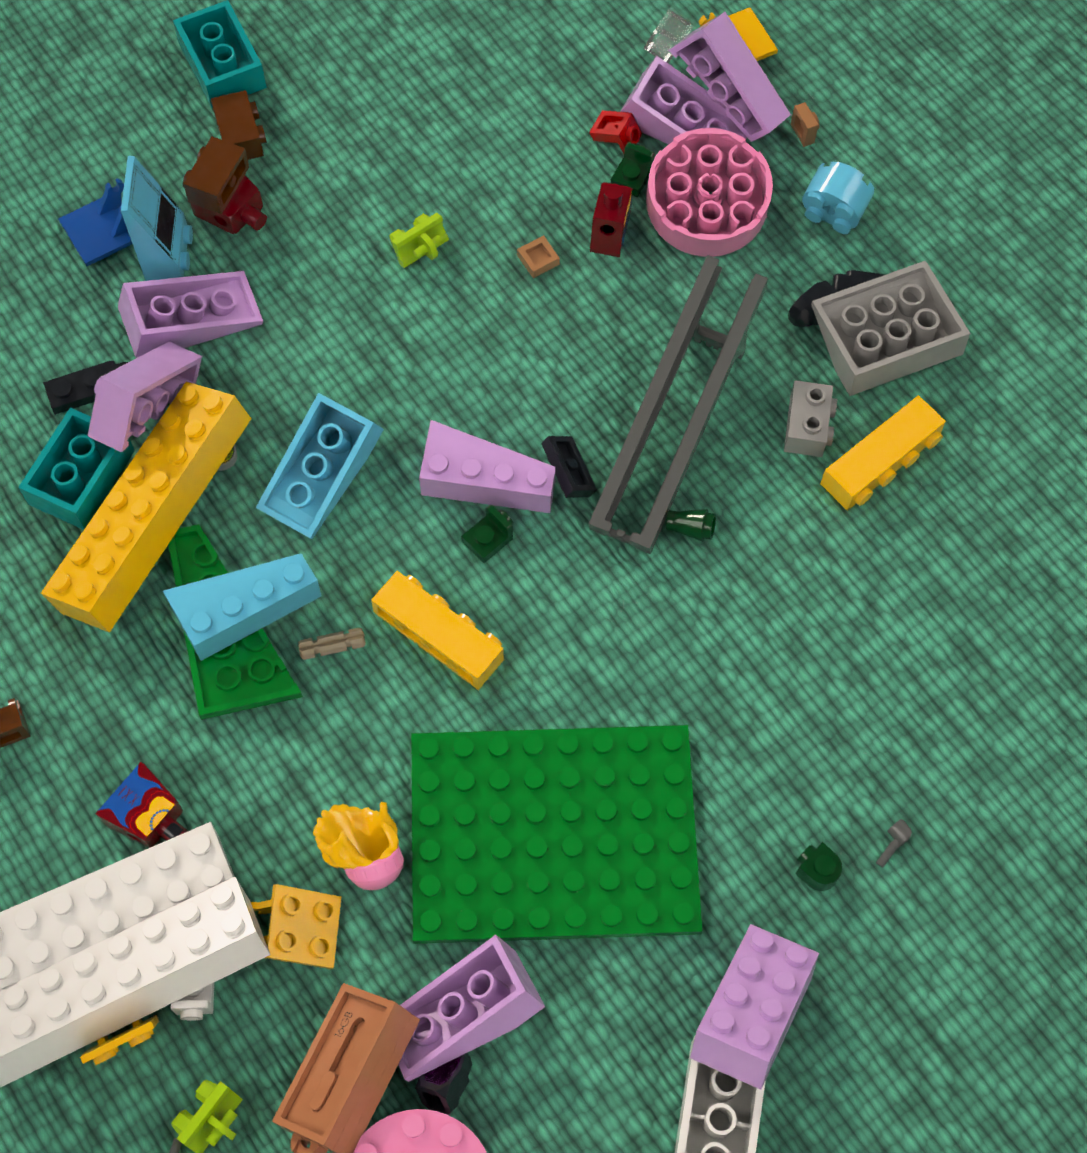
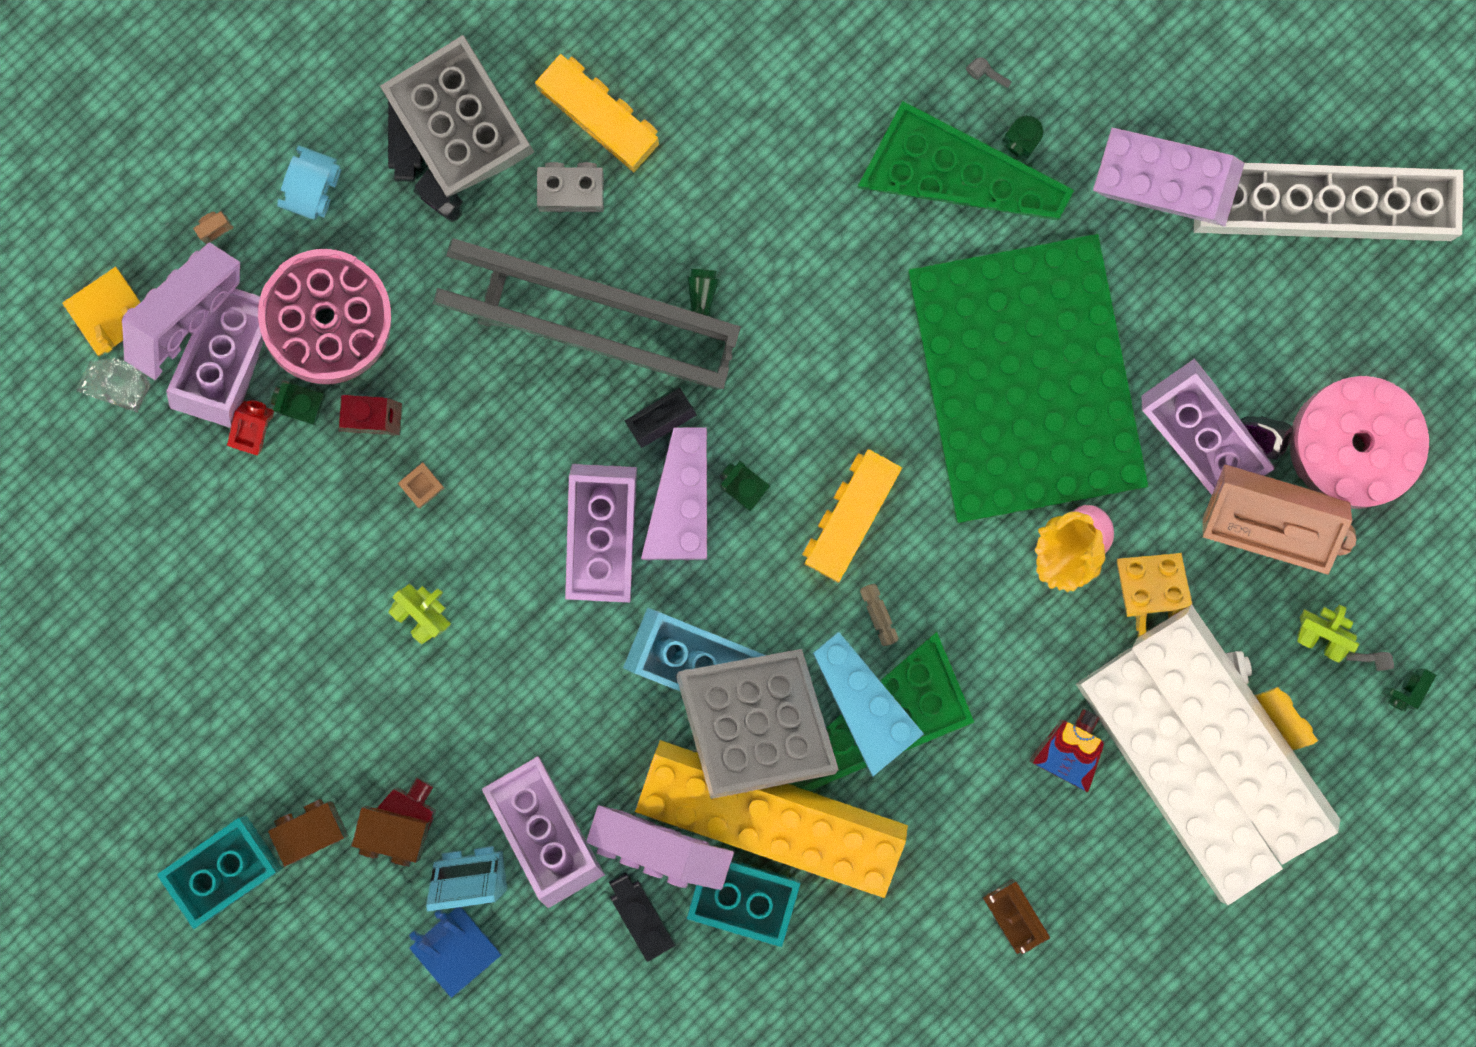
camera: 100 degrees left, 20 degrees up
none -> lavender slope [565,464,637,603]
none -> light grey plate [676,649,839,799]
none -> green wing [857,101,1074,221]

